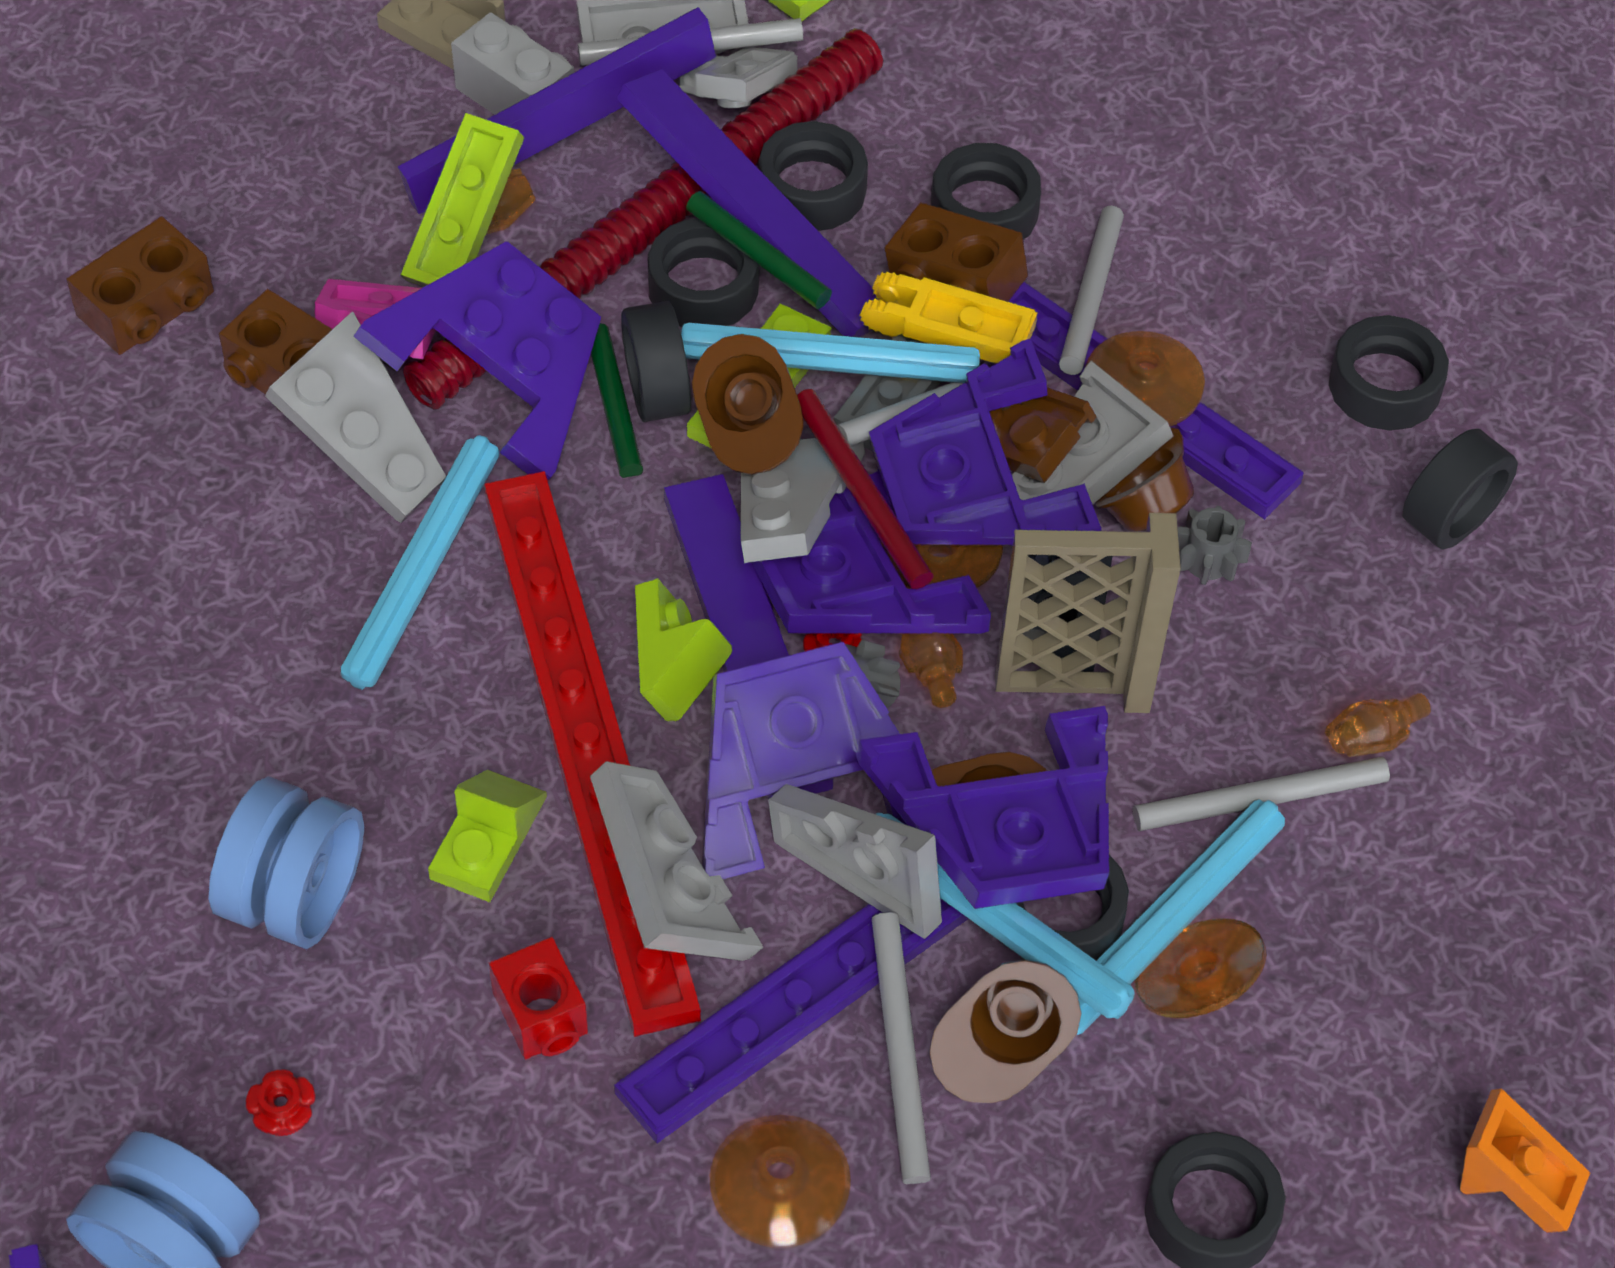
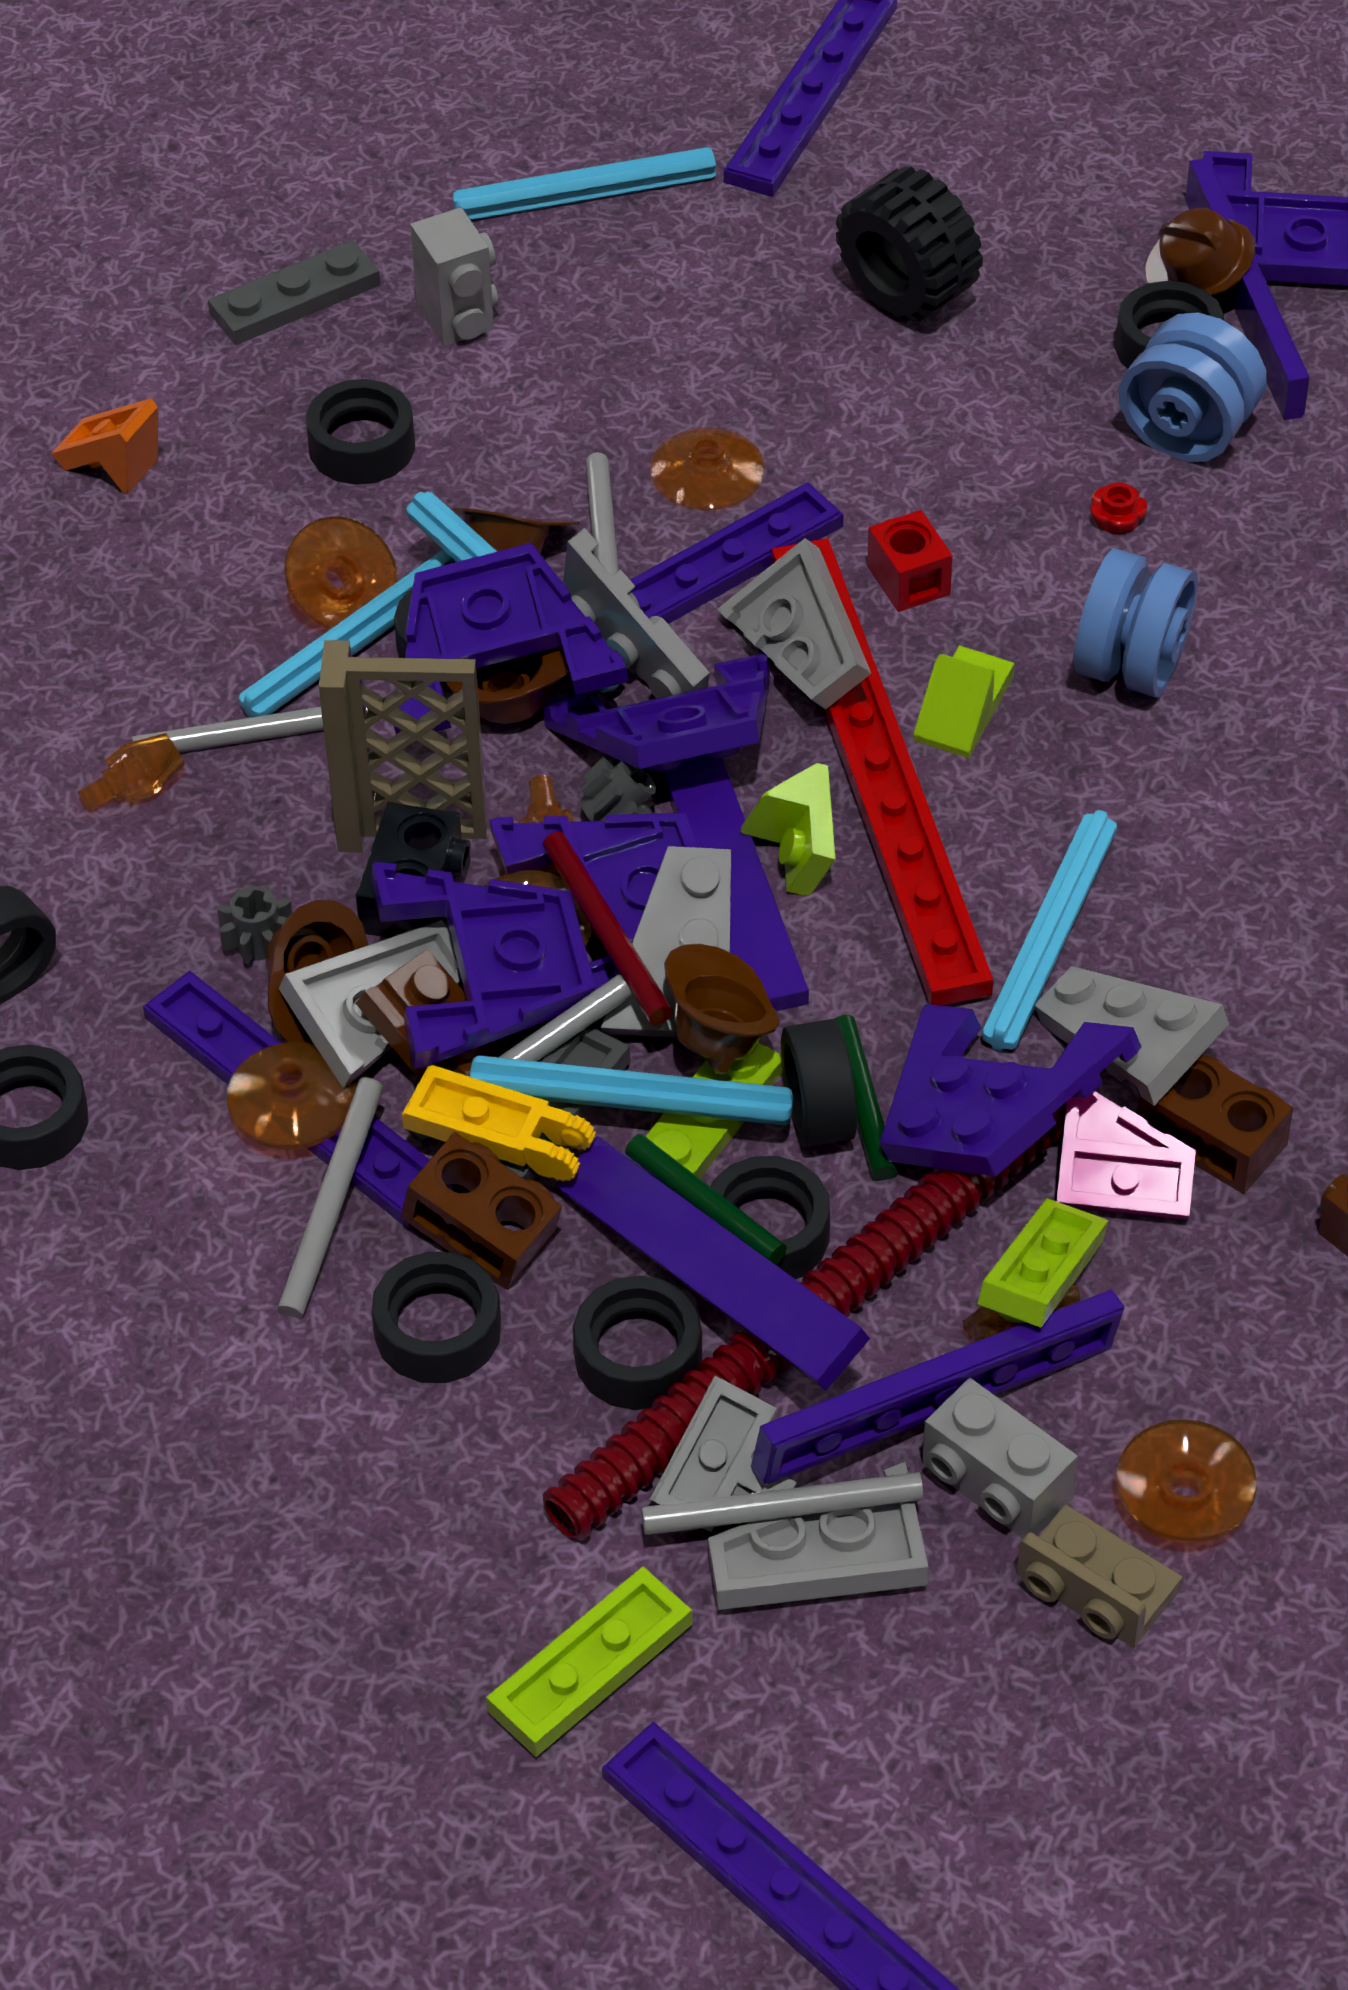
camera: 175 degrees left, 5 degrees down
none -> clear orange dish [1116,1419,1257,1543]

